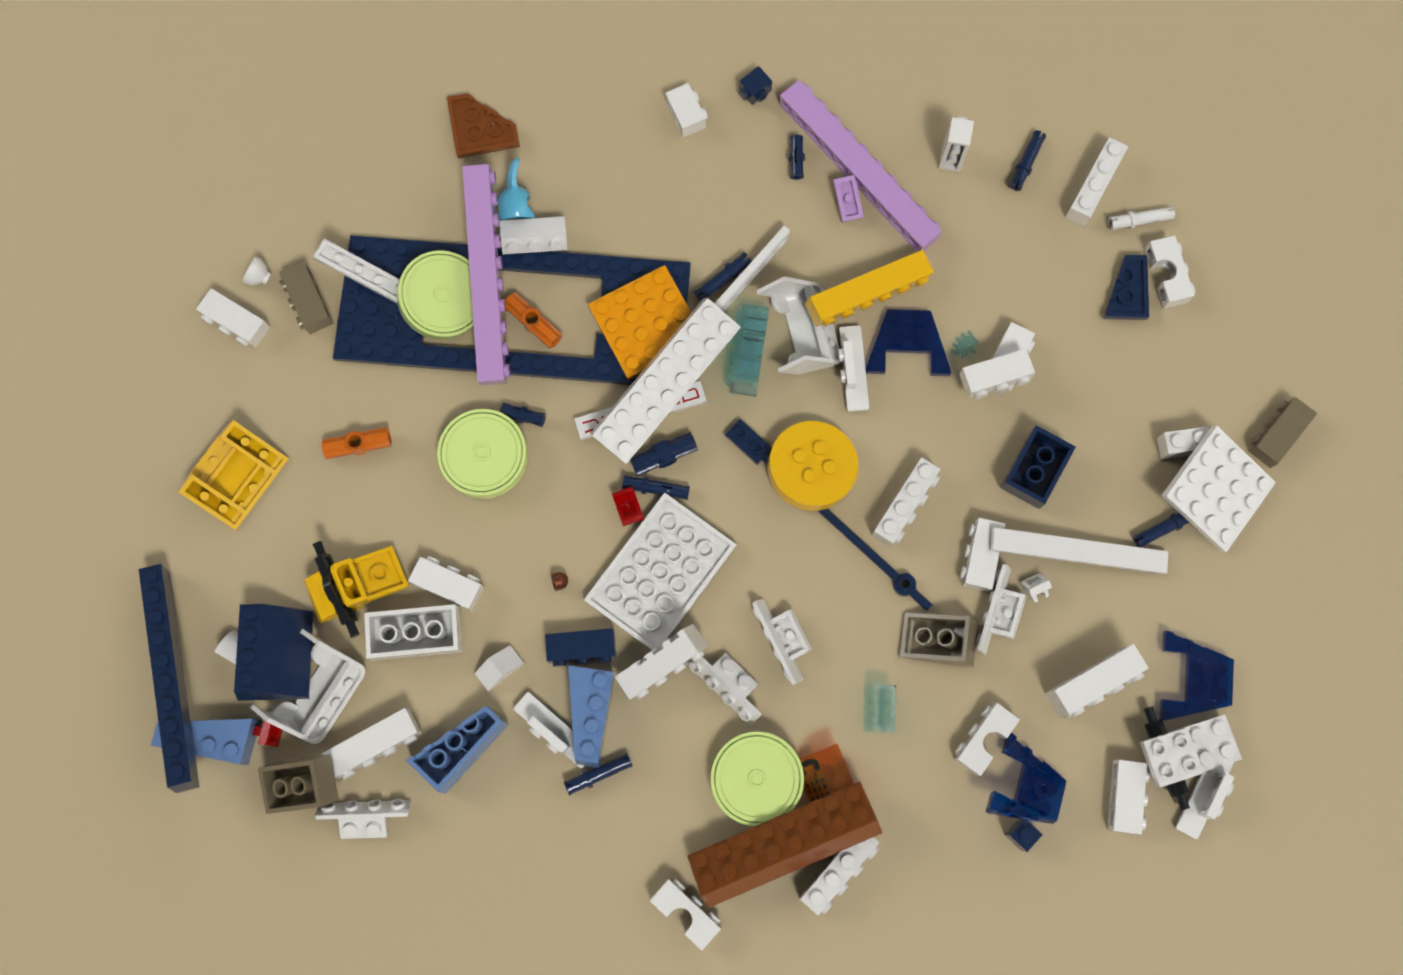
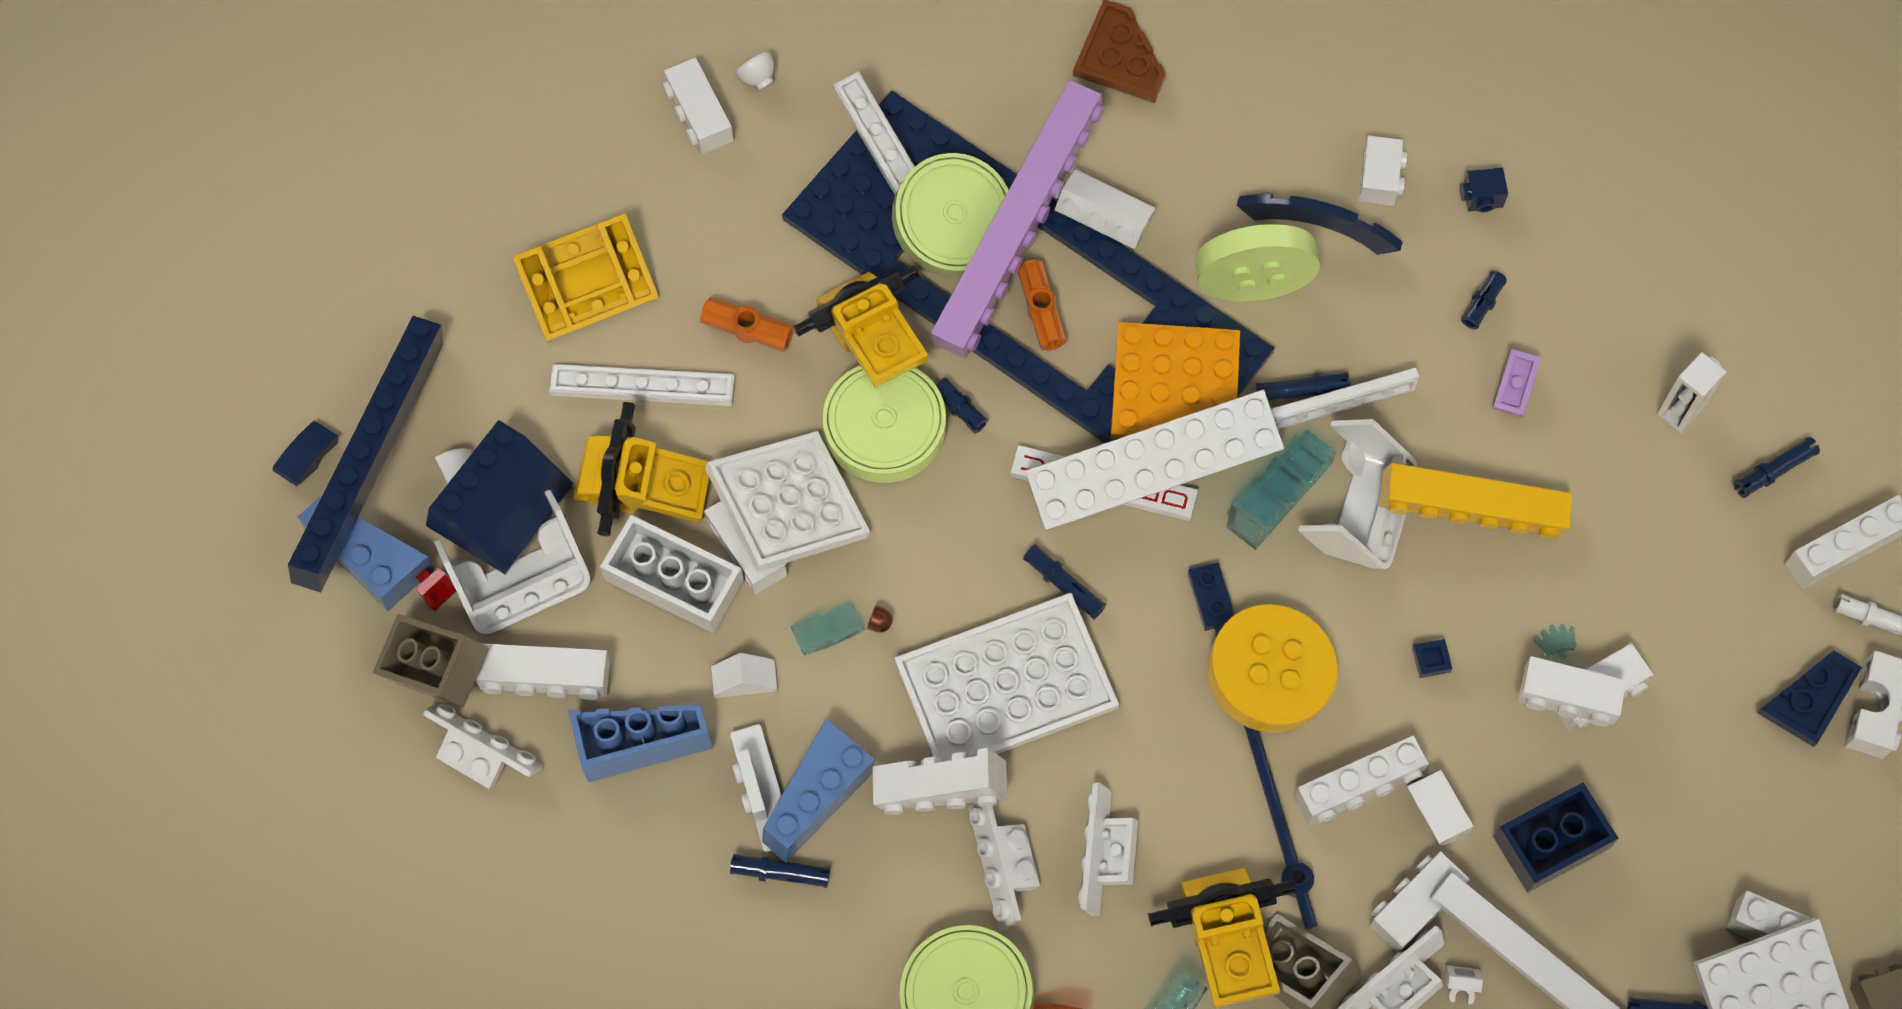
camera: 30 degrees right, 10 degrees down
dark tan brick [279,261,334,334] -> none
medium azure piece [496,157,535,221] -> none
dark blue brick [545,628,617,667] -> none
red bracket [612,487,644,526] -> none
dark blue piece [630,432,698,476] -> none
lavender brick [779,80,942,252] -> none
white bracket [838,325,869,412] -> none
clear blue wing [865,309,951,376] -> none
none -> dark blue slope [273,420,338,487]
none -> white tile [549,364,735,406]
none -> white plate [705,431,870,572]
none -> clear light blue slope [791,601,865,655]
none -> yellow piece [793,265,928,388]
none -> yellow piece [1148,868,1296,1009]
none -> yellowish green brick [1195,224,1320,302]
none -> dark blue tile [1236,194,1403,255]
none -> white brick [1407,770,1474,845]
none -> dark blue plate [1412,639,1453,678]

